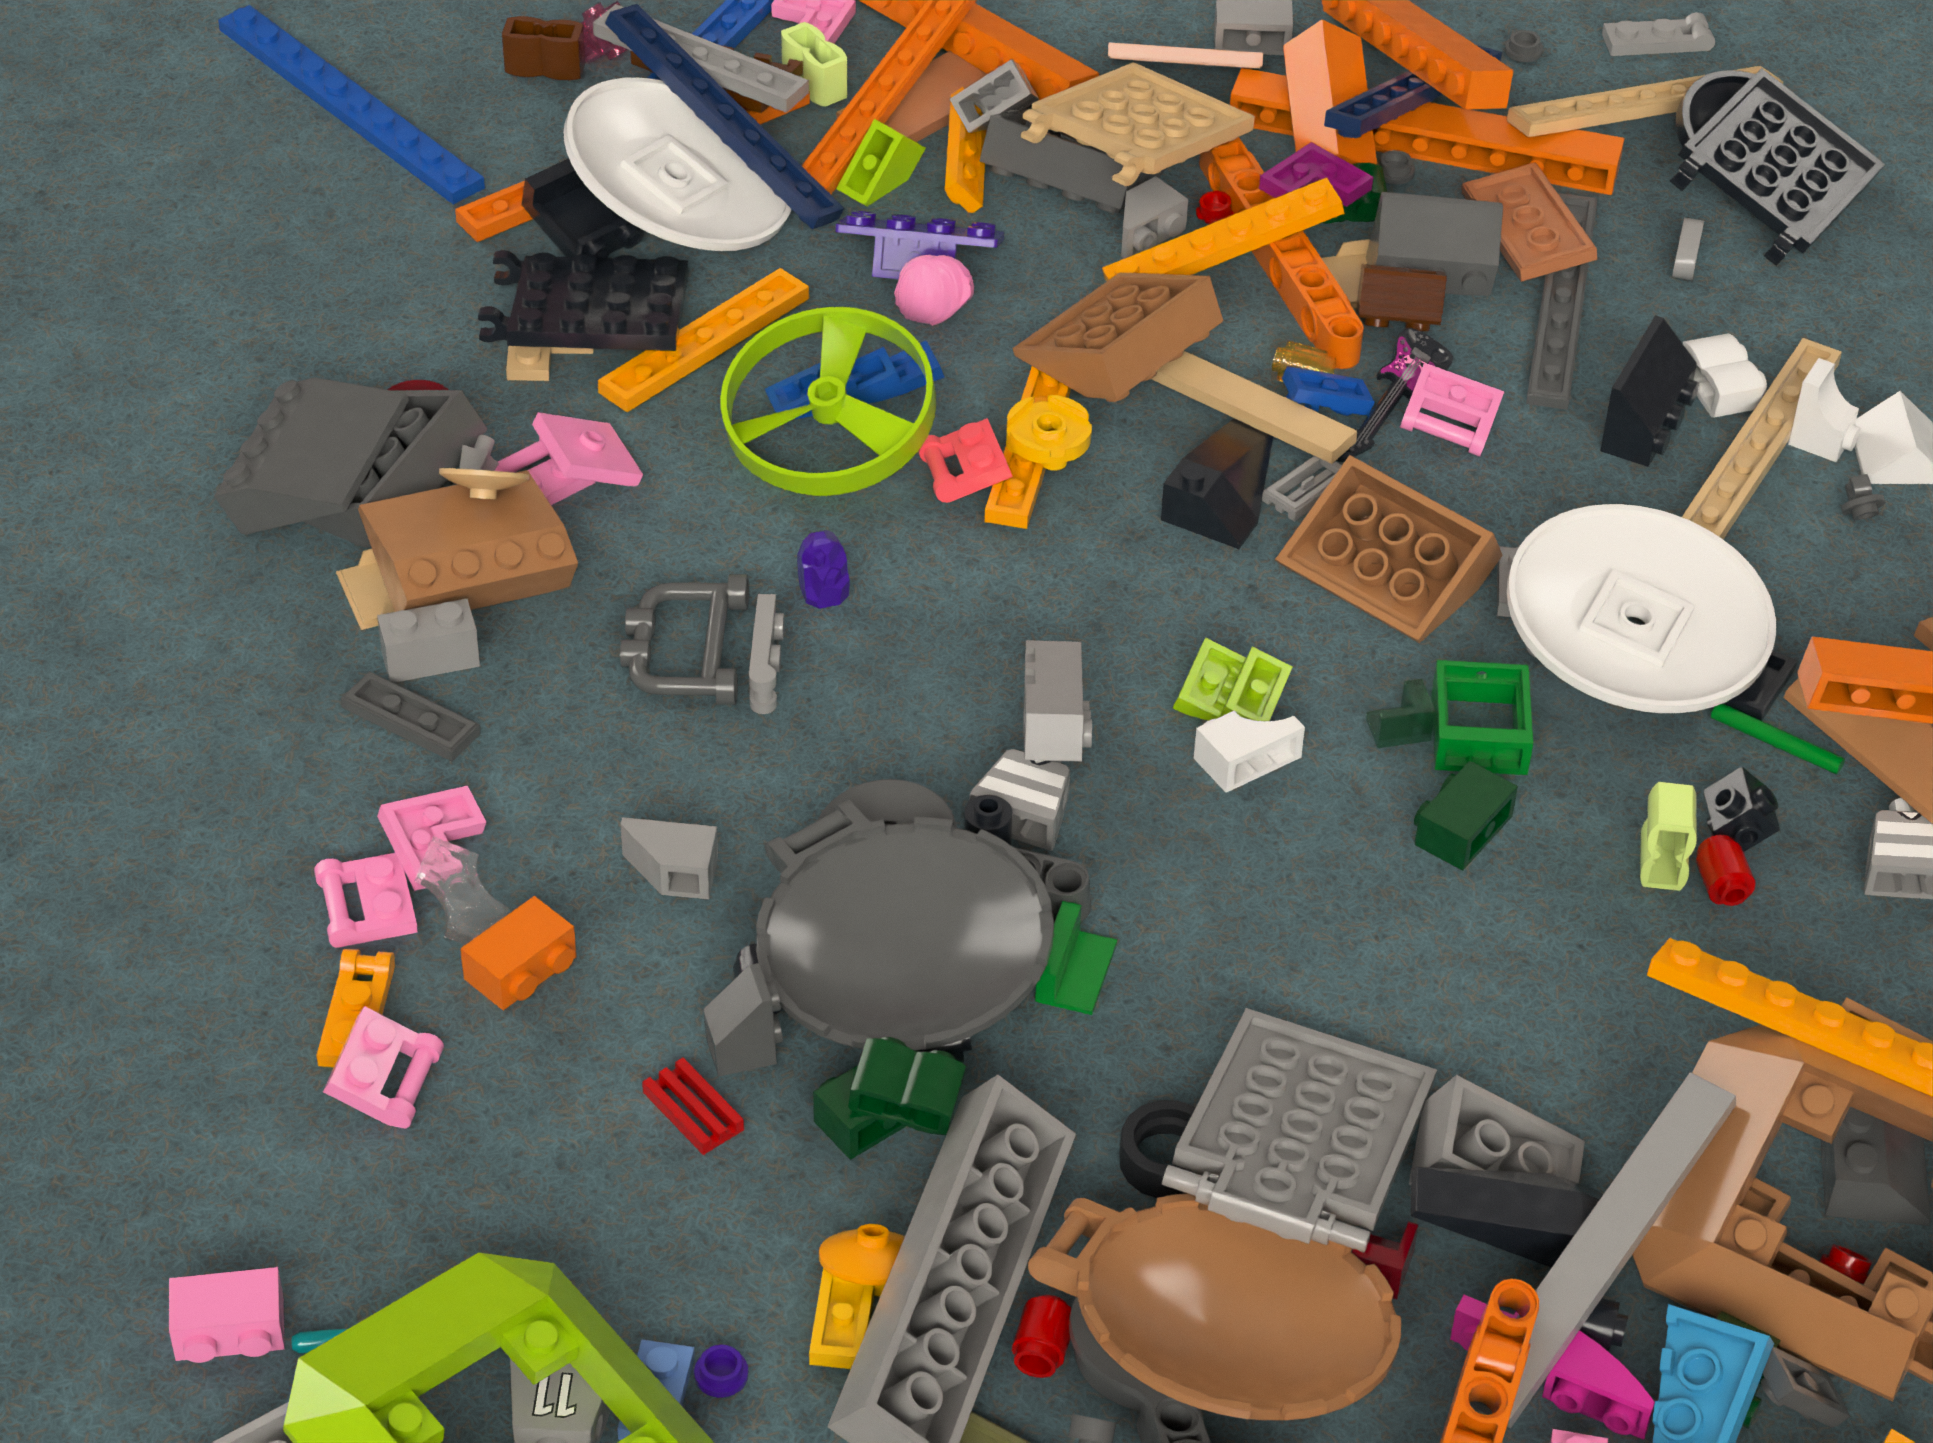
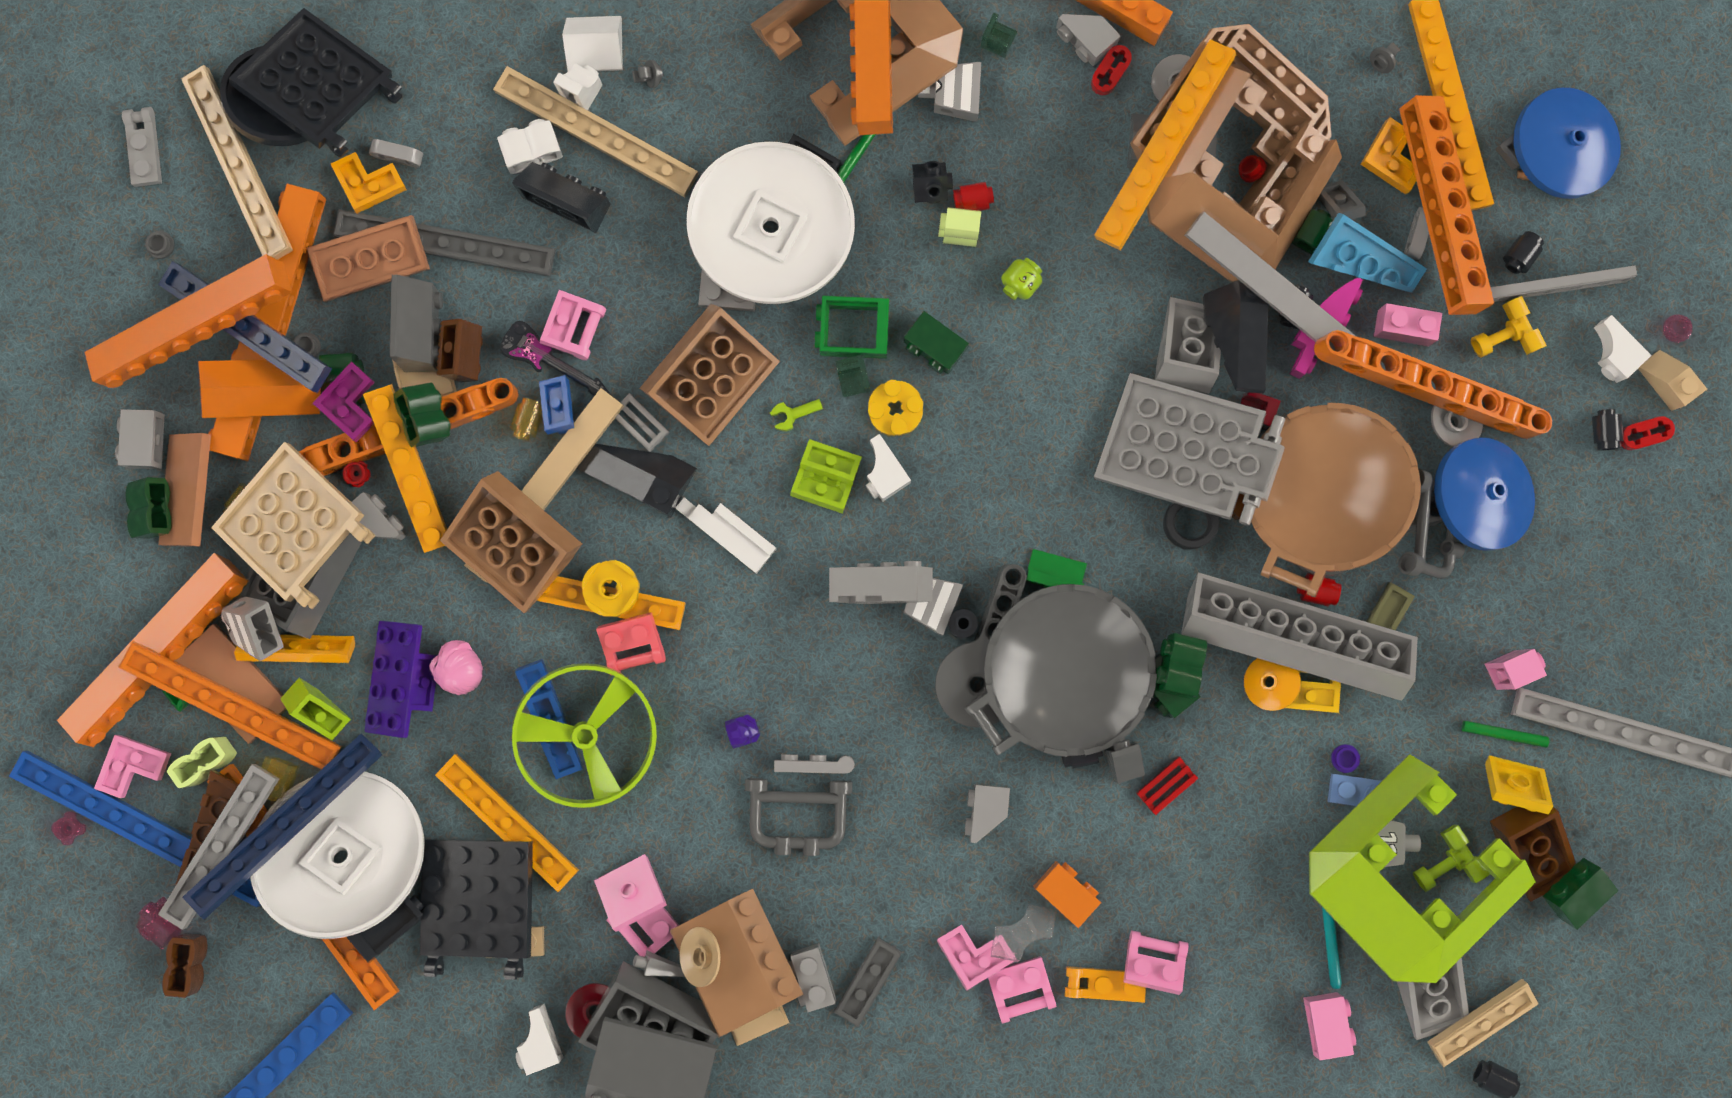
camera: 85 degrees left, 40 degrees up
none -> dark green brick [125,477,172,539]
none -> clear yellow brick [261,756,300,801]
none -> light orange plate [331,152,407,214]
none -> dark green brick [393,382,451,448]
none -> white arch [516,1004,564,1076]
none -> white piece [676,498,777,574]
none -> lime bar [770,399,823,431]
none -> yellow plate [868,380,923,436]
none -> lime head [1001,258,1042,300]

